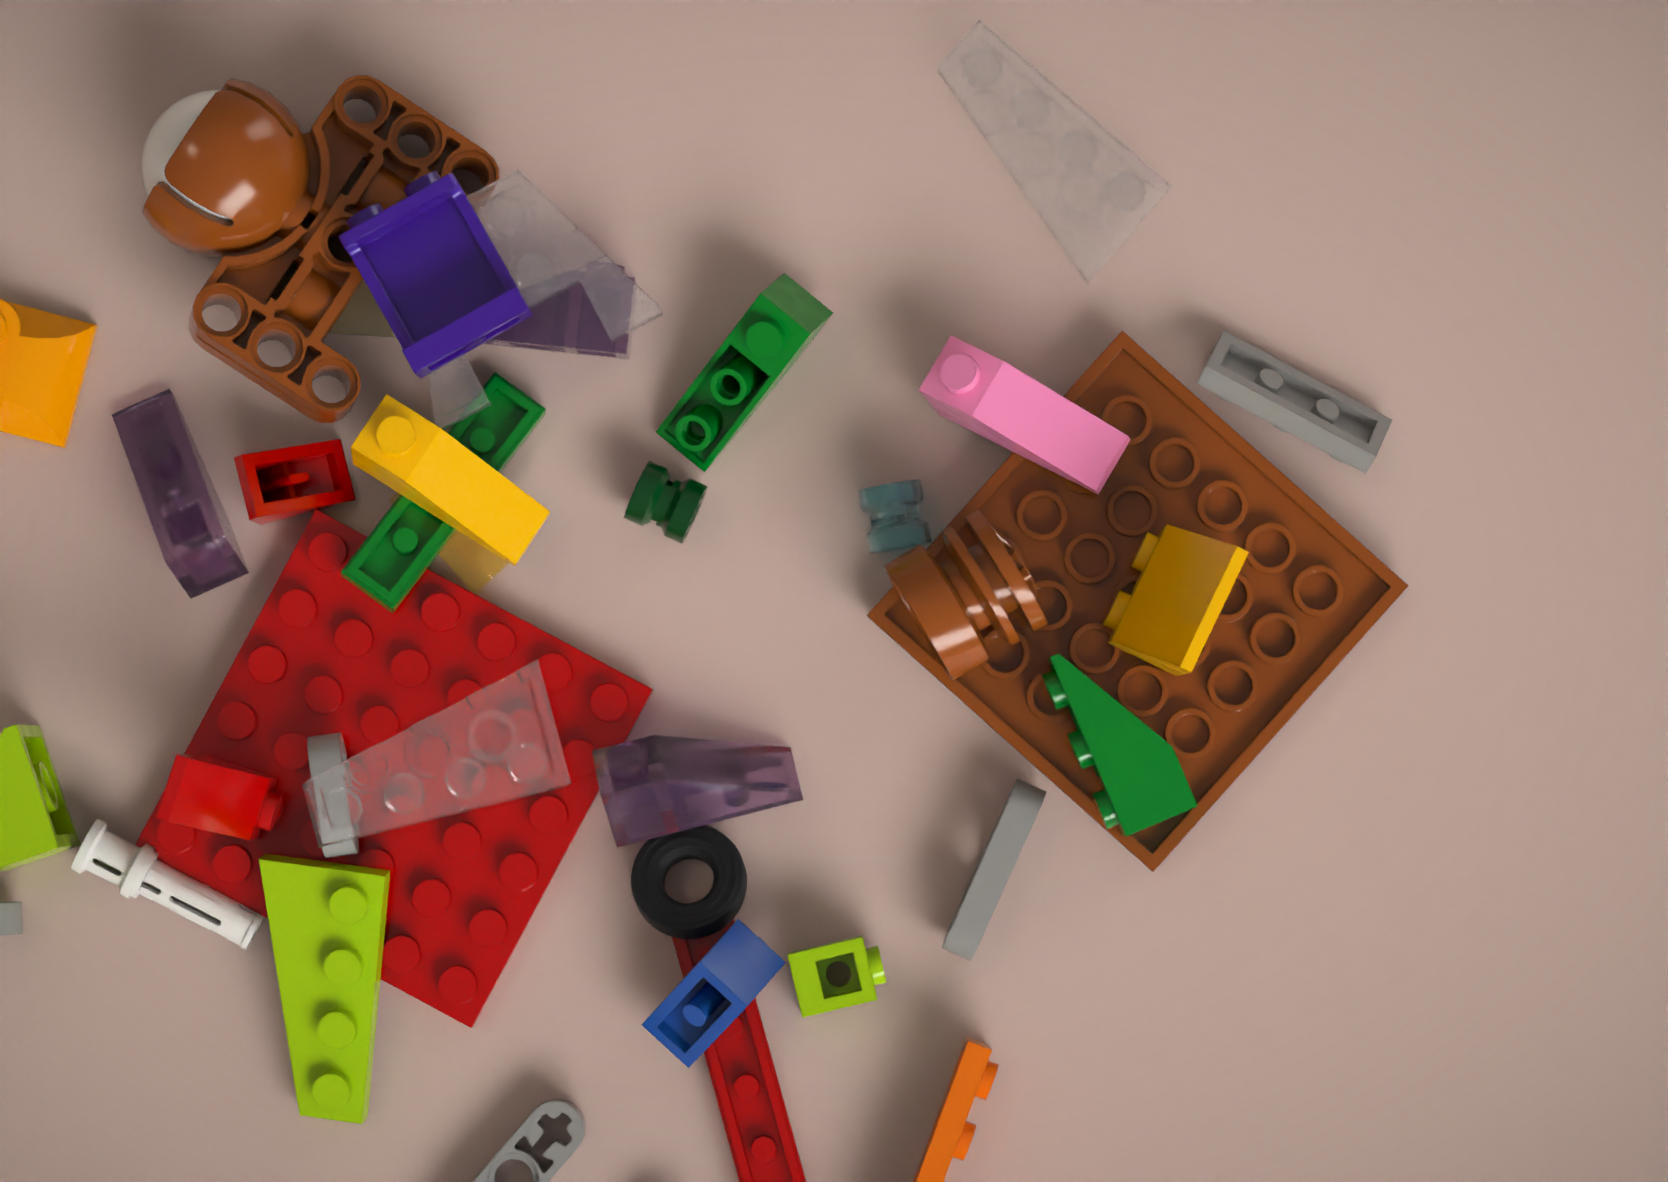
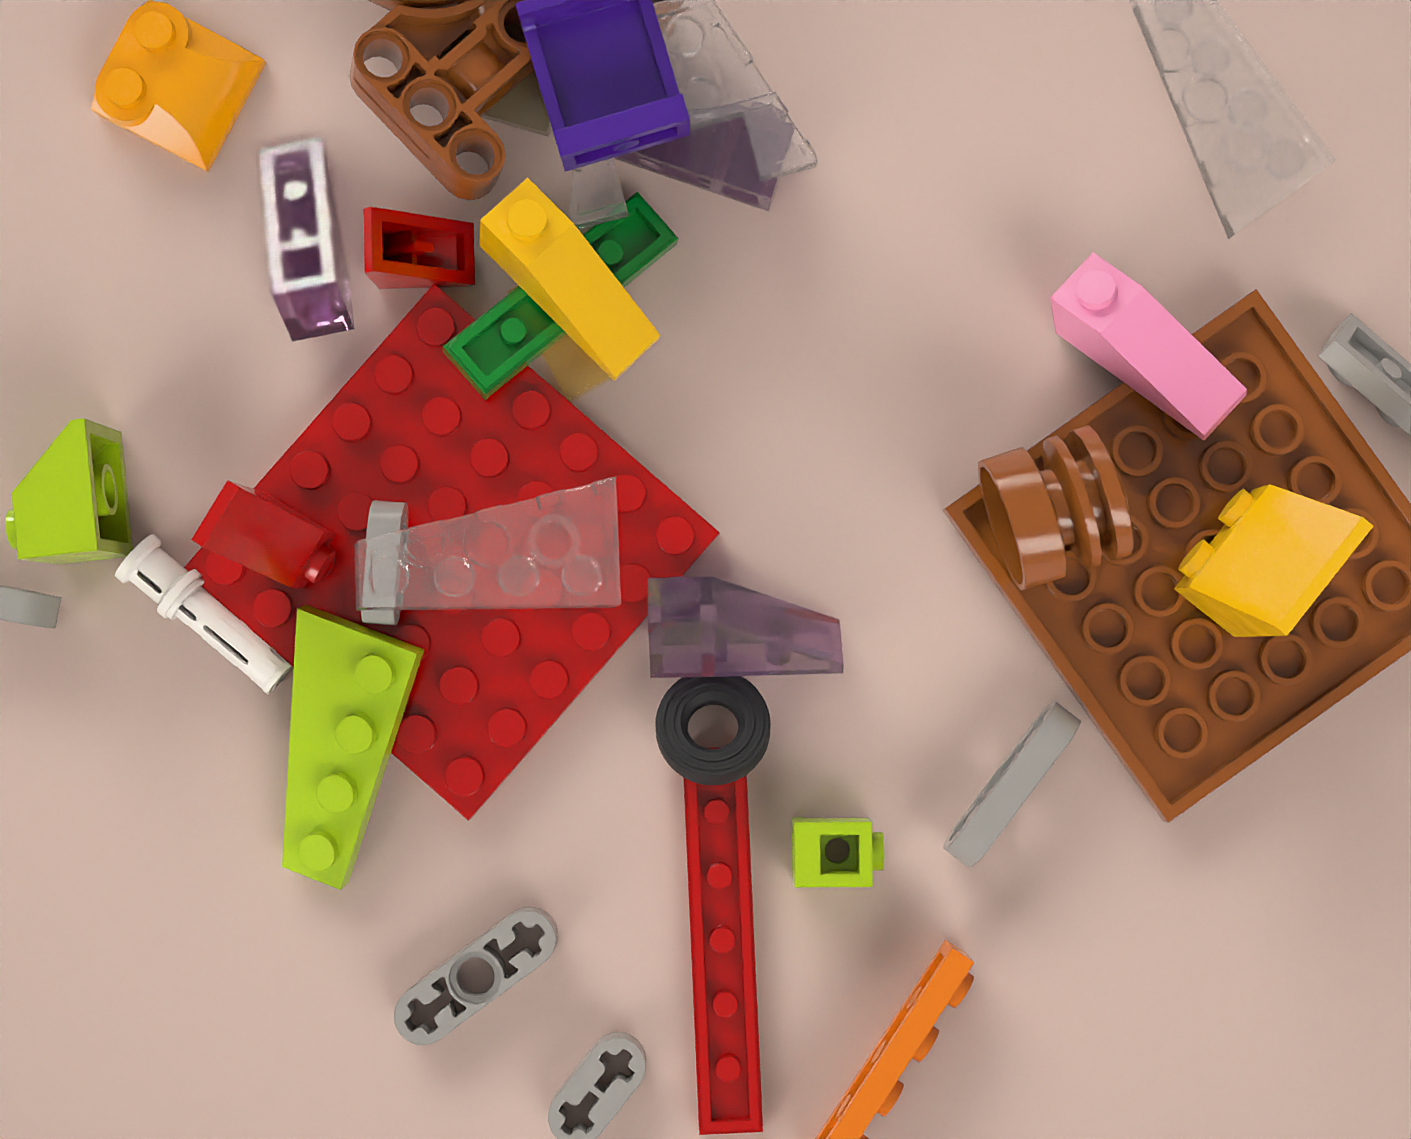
camera: 10 degrees right, 0 degrees up
dark green wheel [624,461,708,544] -> none
blue slope [642,919,786,1068] -> none
green slope [656,273,833,472] -> none
clear light blue wheel [858,479,932,554] -> none
green slope [1041,653,1198,837] -> none

